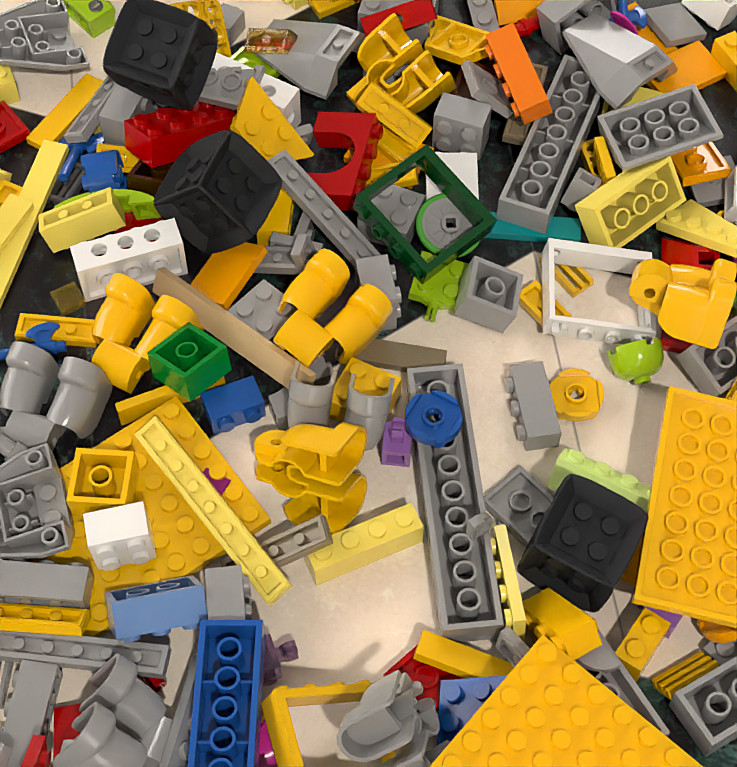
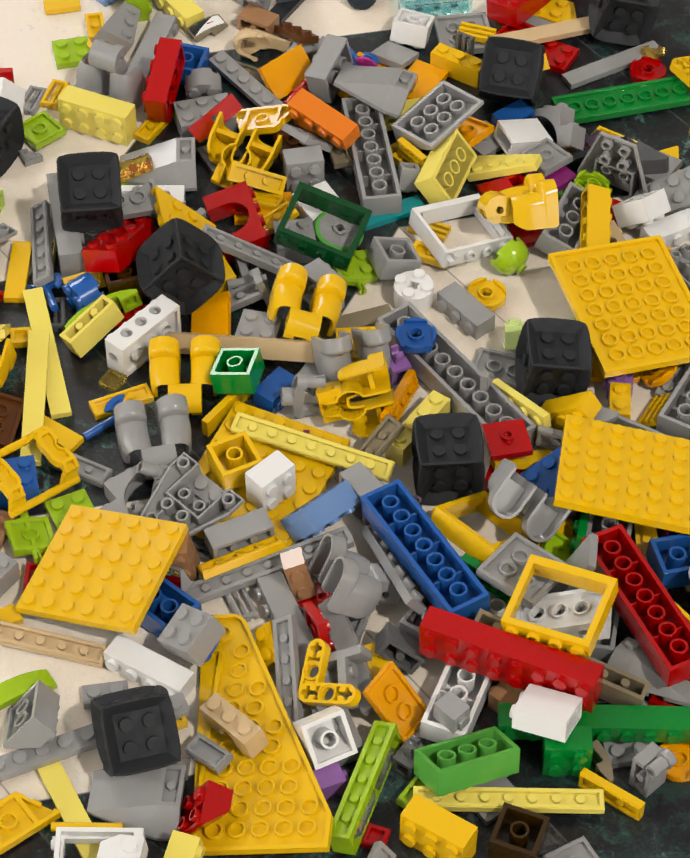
camera: 30 degrees left, 10 degrees down
none -> light grey connector [280,373,326,418]
none -> medium nougat brick [280,547,317,602]
none -> light orange tile [380,369,419,422]
none -> white brick [393,269,434,314]
none -> black piece [411,412,485,506]
none -> red plate [481,418,533,461]

